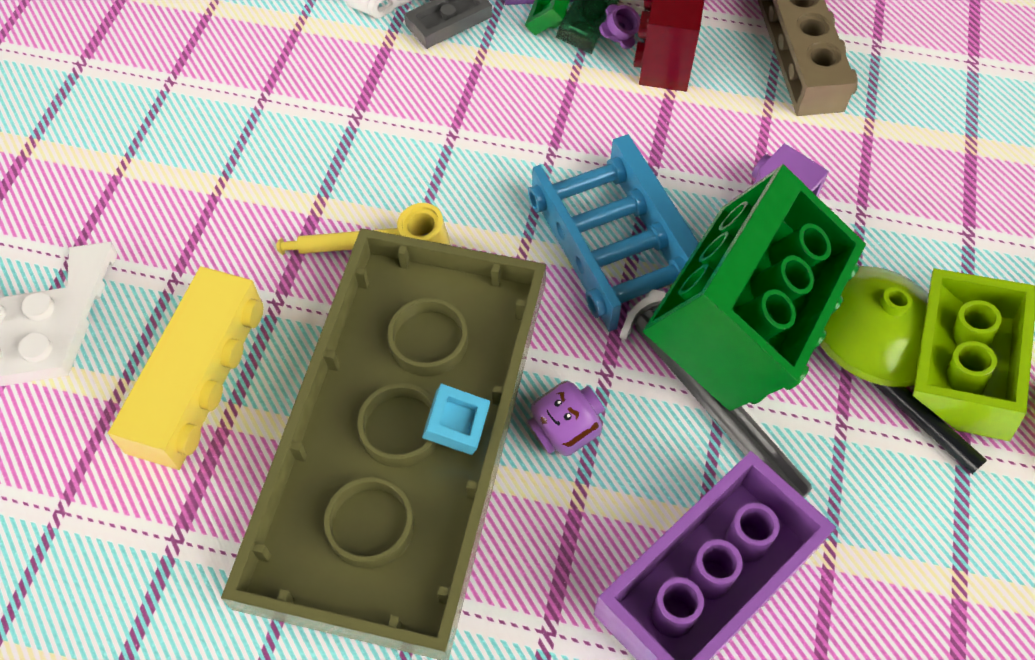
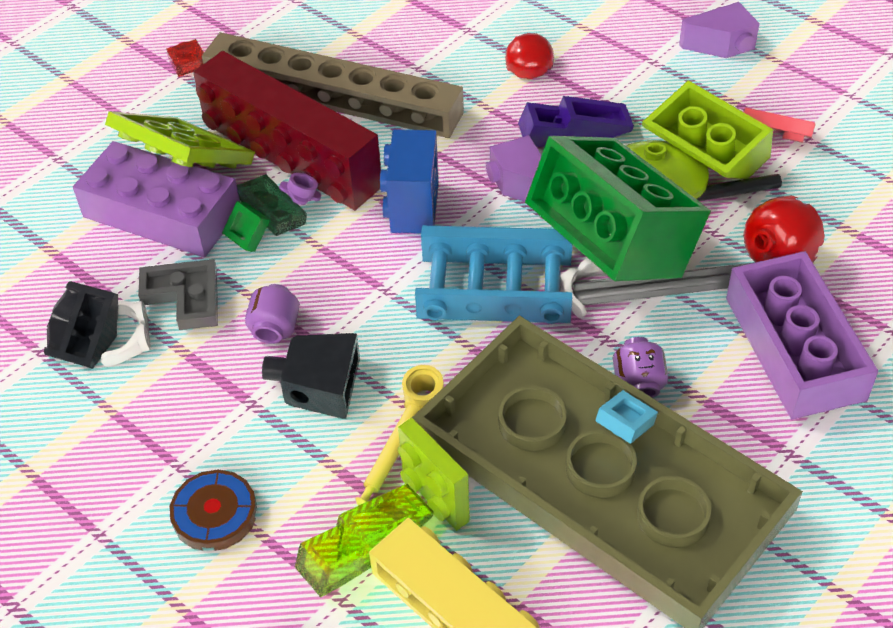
camera: 60 degrees left, 10 degrees down
none -> tile [169,469,257,551]
none -> medium lavender head [245,284,300,344]
none -> black torso [262,333,360,419]
none -> clear neon green slope [294,484,434,598]
none -> blue brick [380,129,439,234]
none -> lime plate [398,417,470,531]
none -> red hair [505,33,554,80]
none -> dark purple slope [518,96,634,147]
none -> red cylinder [743,195,825,263]

